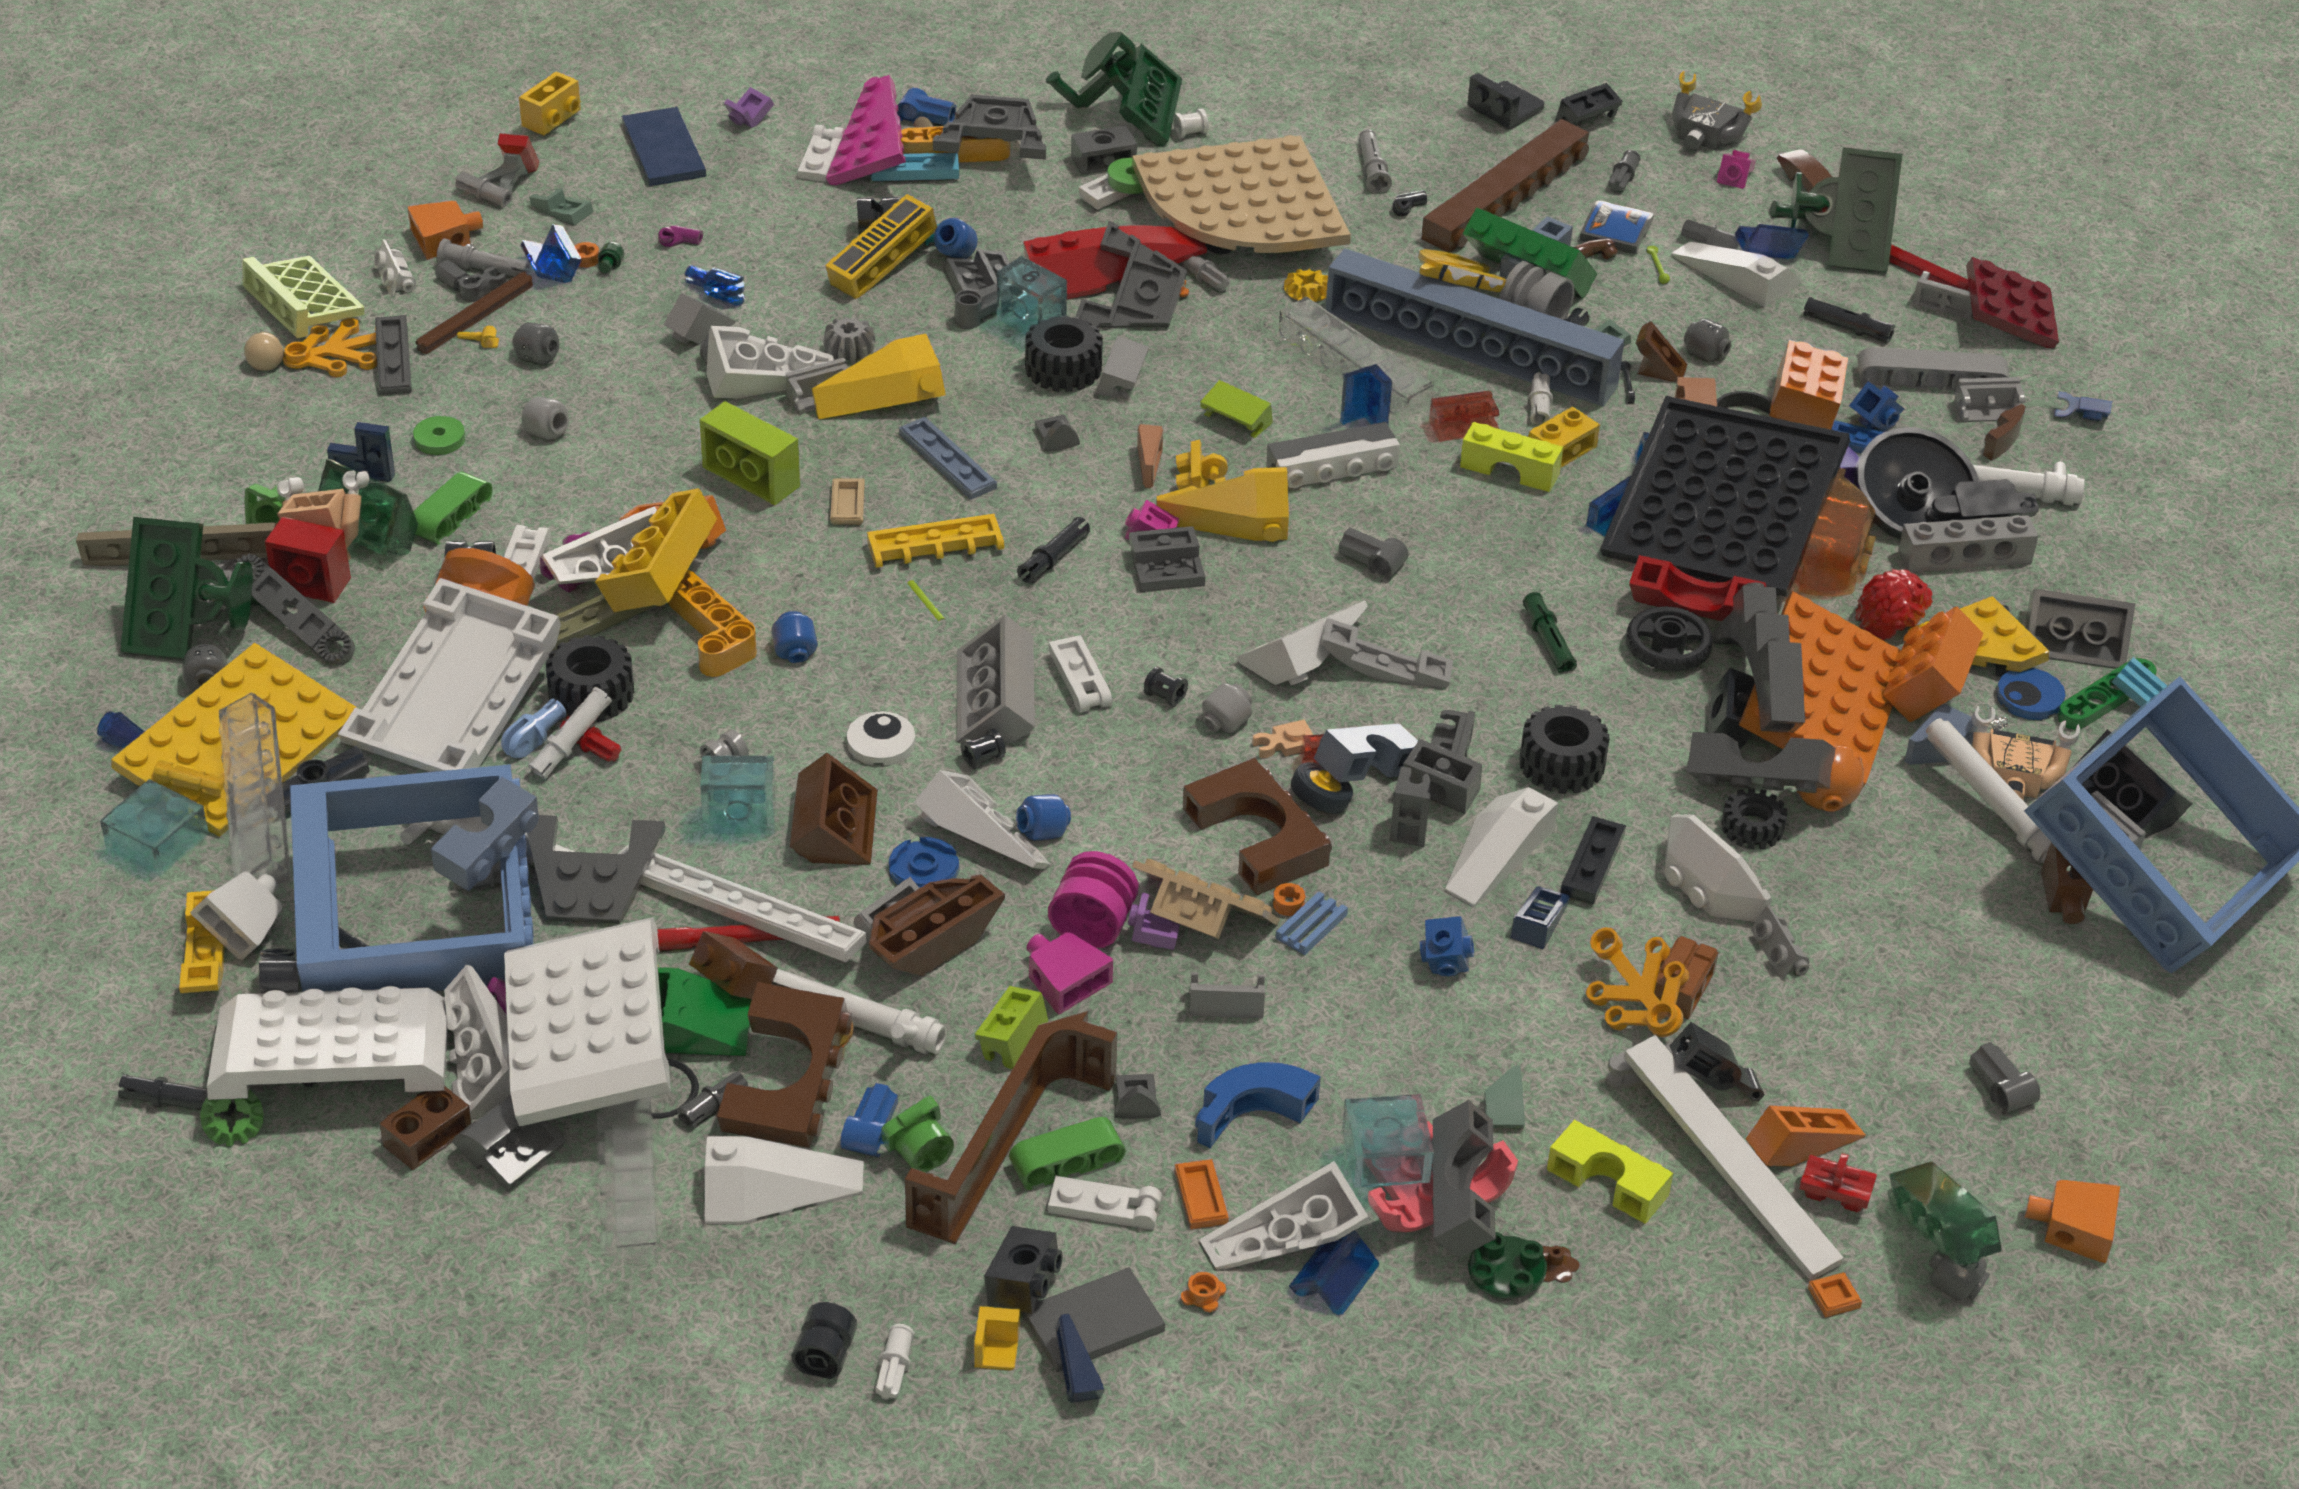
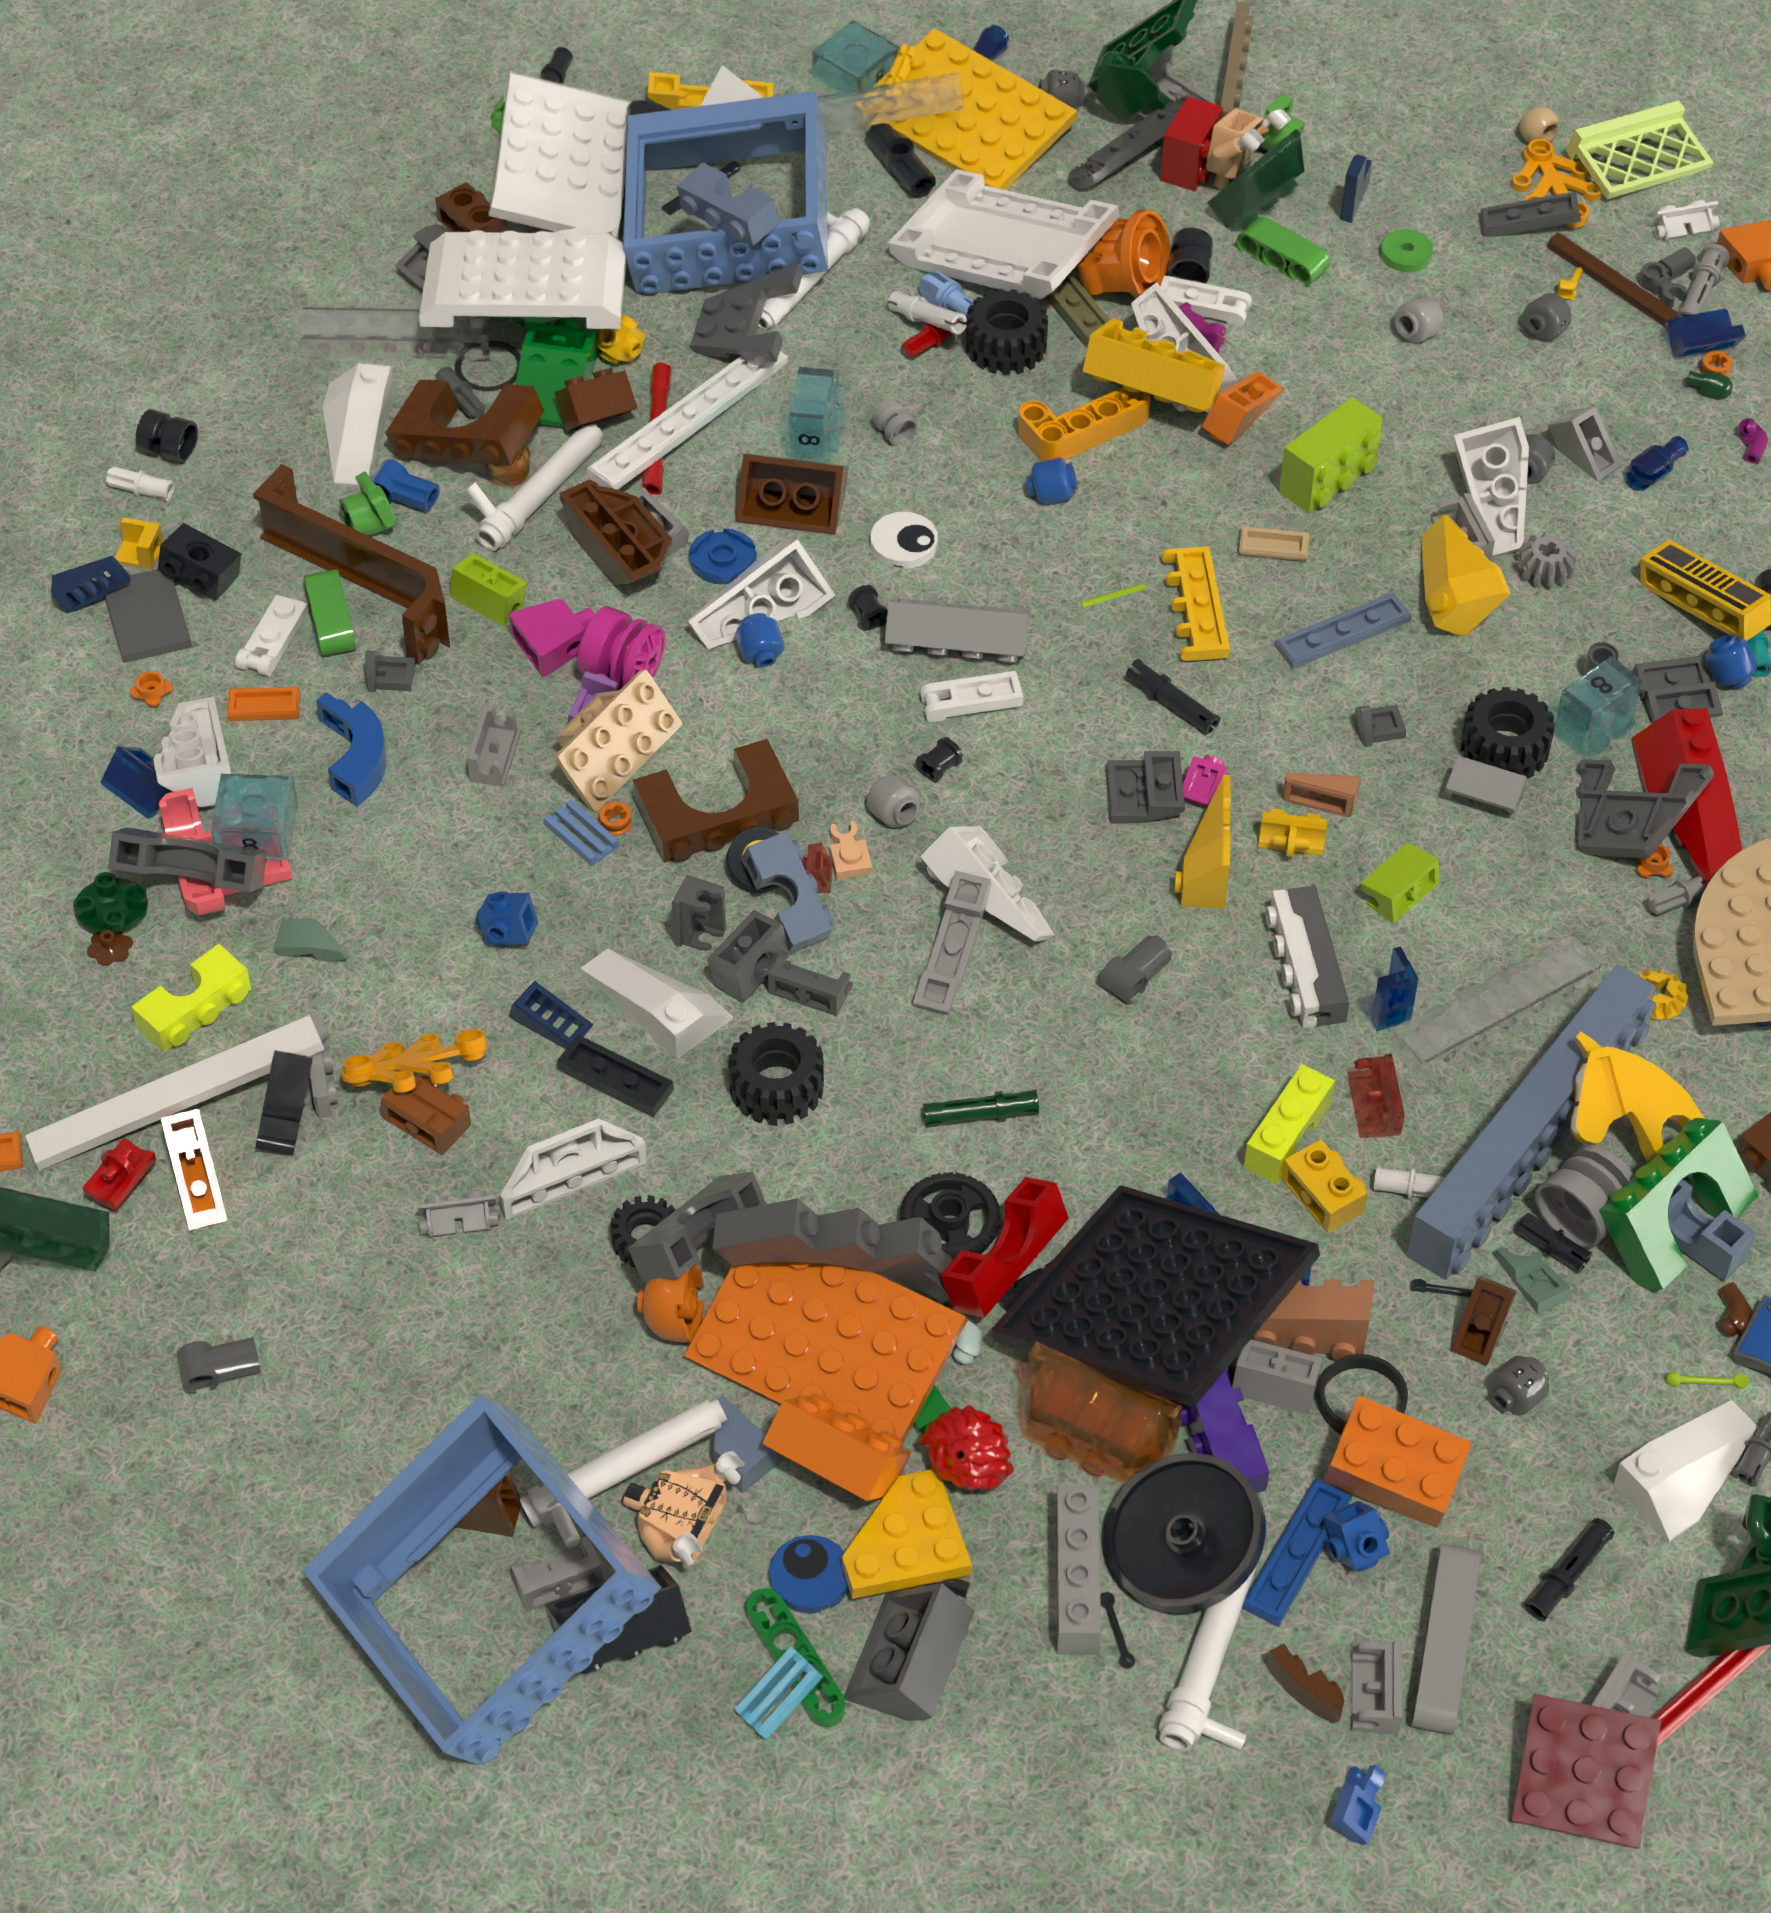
camera: 100 degrees right, 10 degrees up
clear blue panel [1734,224,1809,259] -> none
black hinge [1924,479,2039,522] -> none

